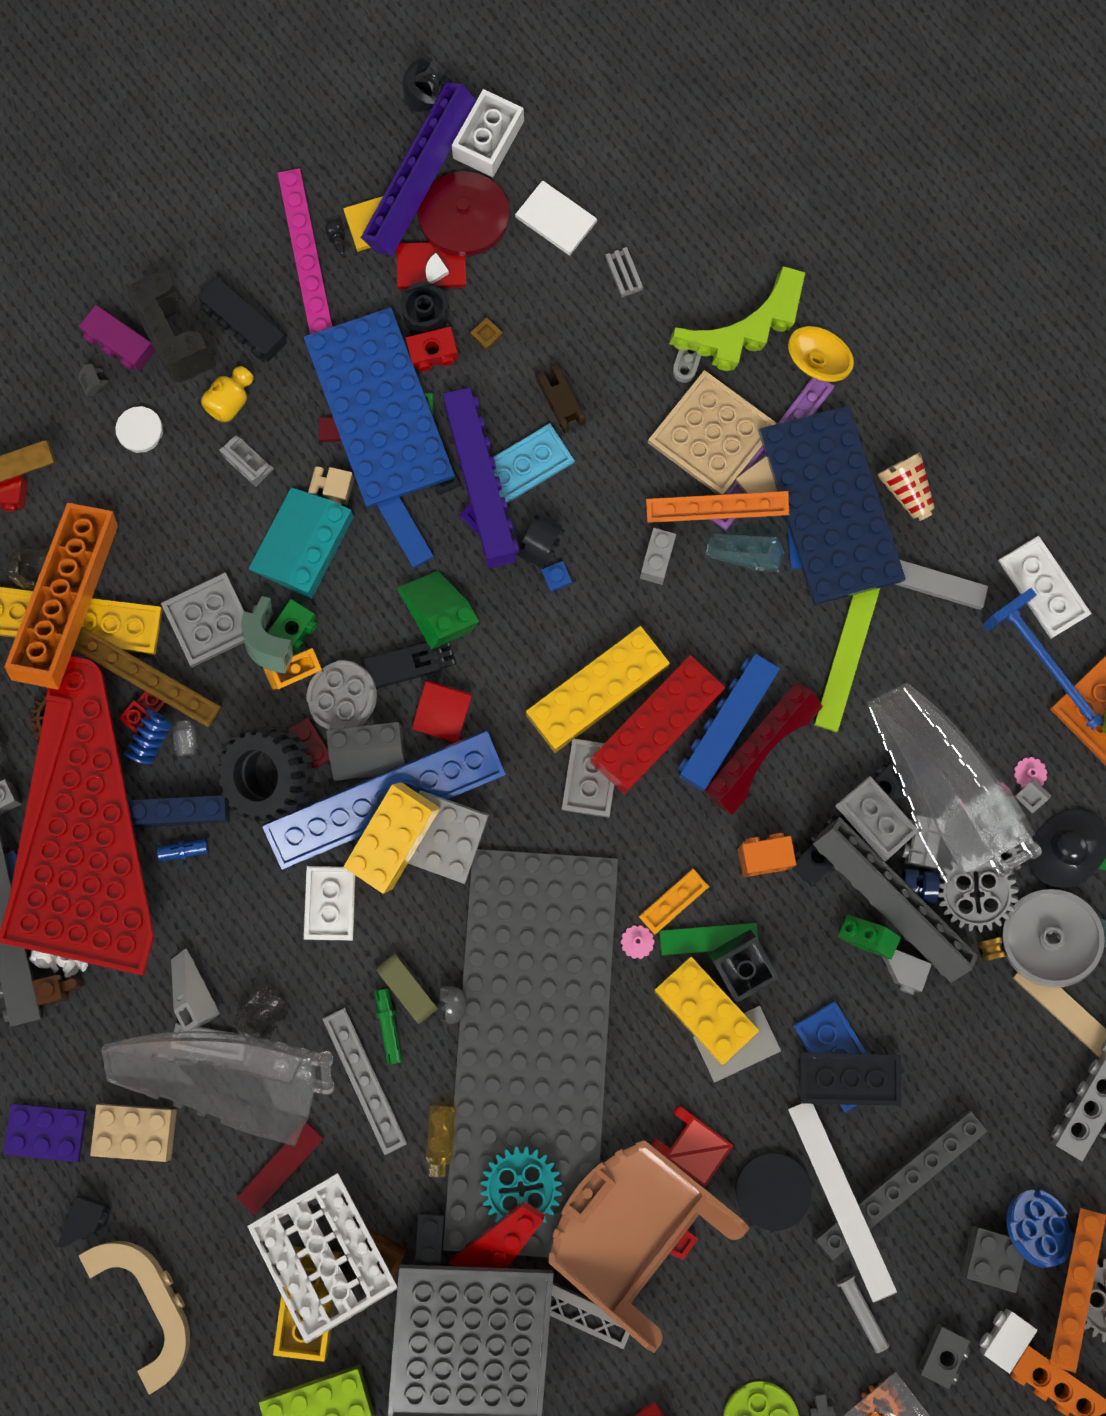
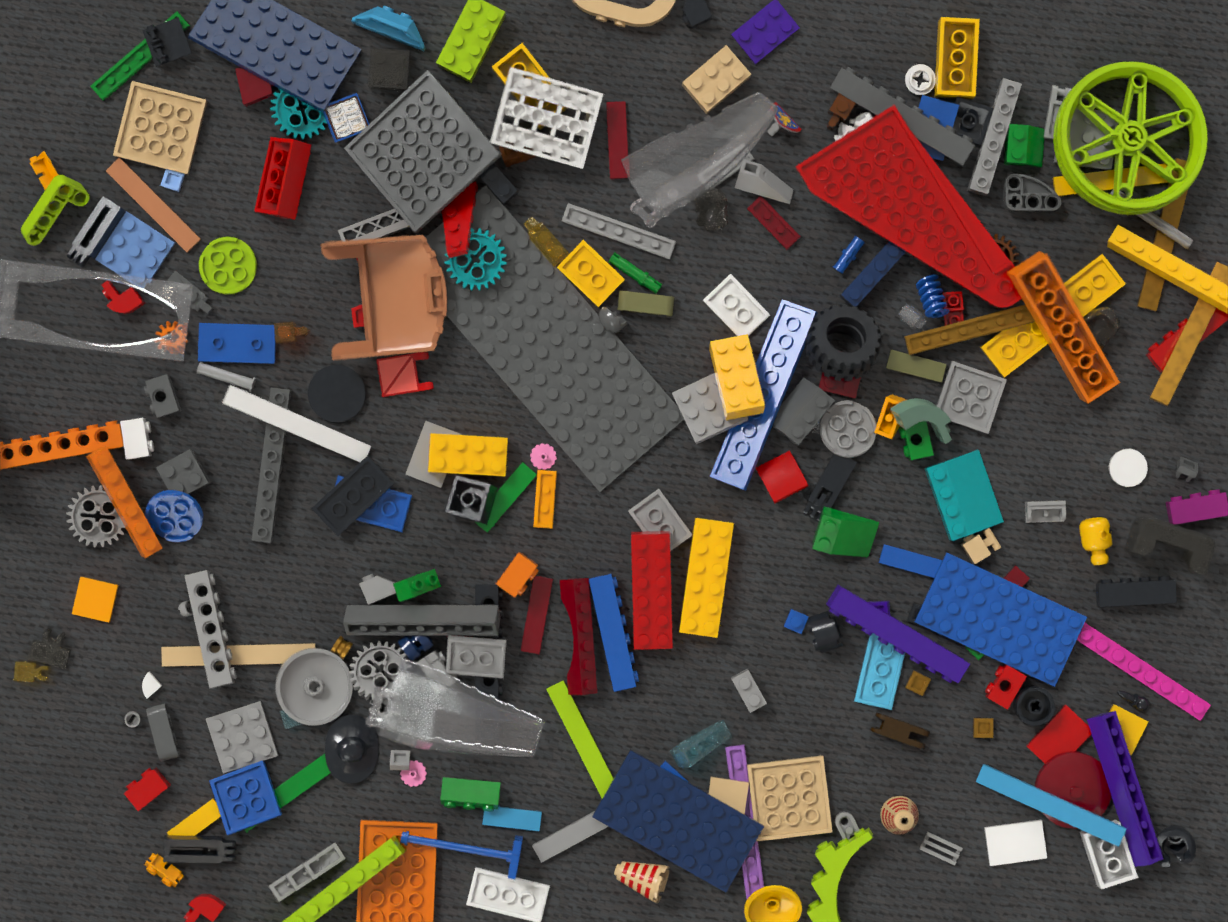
camera: 140 degrees right, 10 degrees up
white tile [426,253,449,284] -> none
orange plate [646,491,790,523] -> none
none -> blue plate [198,323,276,364]
none -> clear orange brick [274,322,310,344]
none -> green brick [440,777,500,812]
none -> dark azure tile [482,807,542,831]
none -> dark red tile [521,575,553,654]
none -> yellow plate [557,240,625,307]
none -> dark red tile [747,196,801,250]
none -> shield [767,102,802,136]
none -> tan cone [880,796,919,834]
none -> olive tile [886,350,947,383]
none -> pearl gold tile [905,670,931,696]
none -> dark azure tile [976,764,1127,847]

